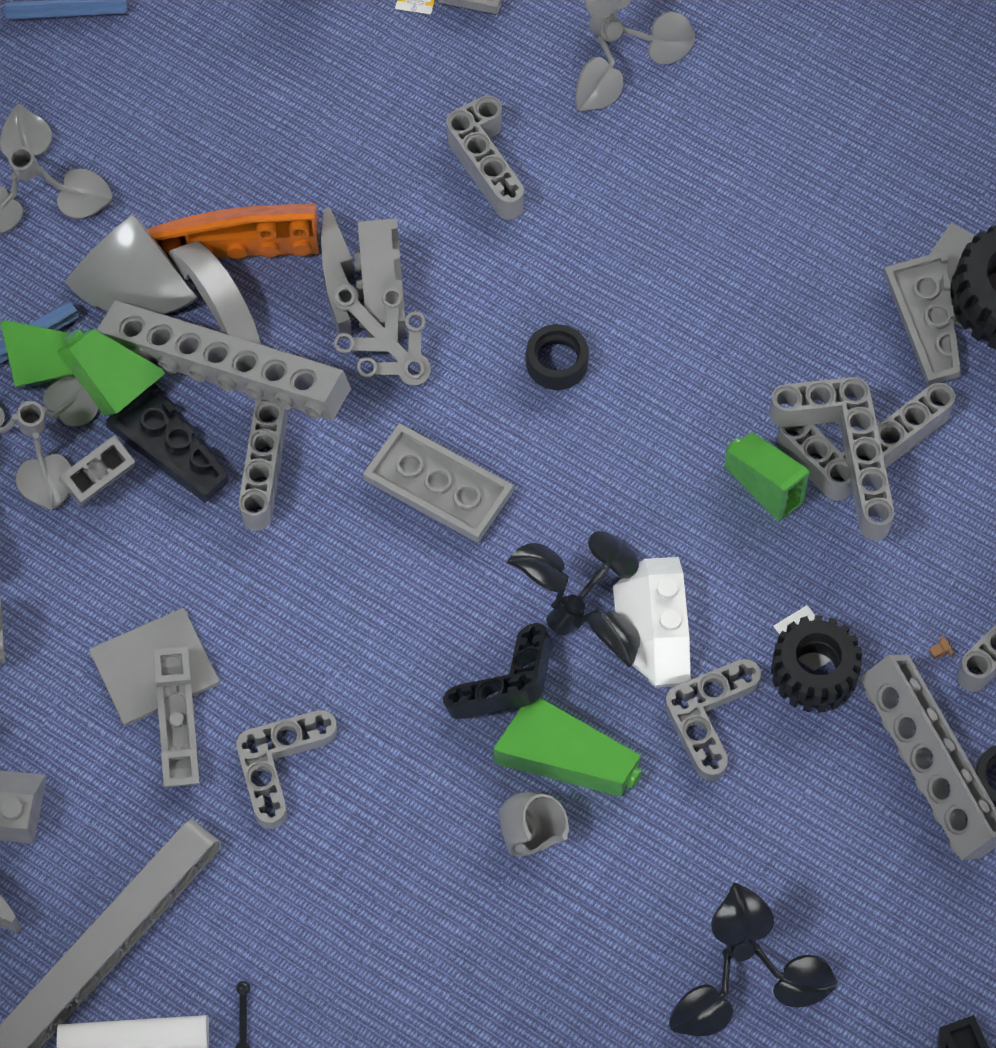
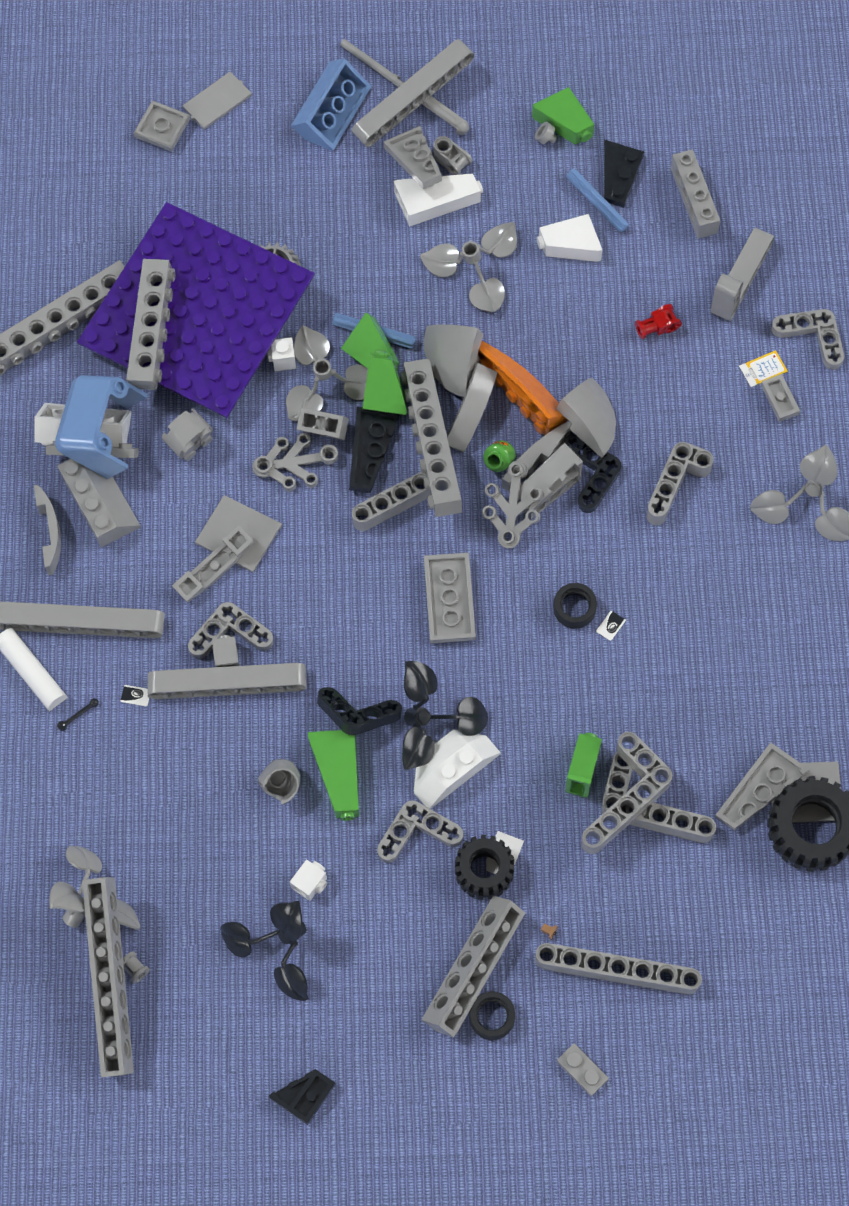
camera: 55 degrees right, 5 degrees up
none -> sticker [120,685,149,706]
none -> light grey beam [147,663,307,699]
none -> light grey brick [212,635,239,667]
none -> light grey plant [252,433,338,492]
none -> white brick [290,859,327,901]
none -> bright green head [483,440,516,472]
none -> white slope [536,214,602,262]
none -> light grey brick [556,377,616,458]
none -> black beam [563,434,622,513]
none -> sticker [596,611,626,641]
none -> red connector [635,304,682,339]

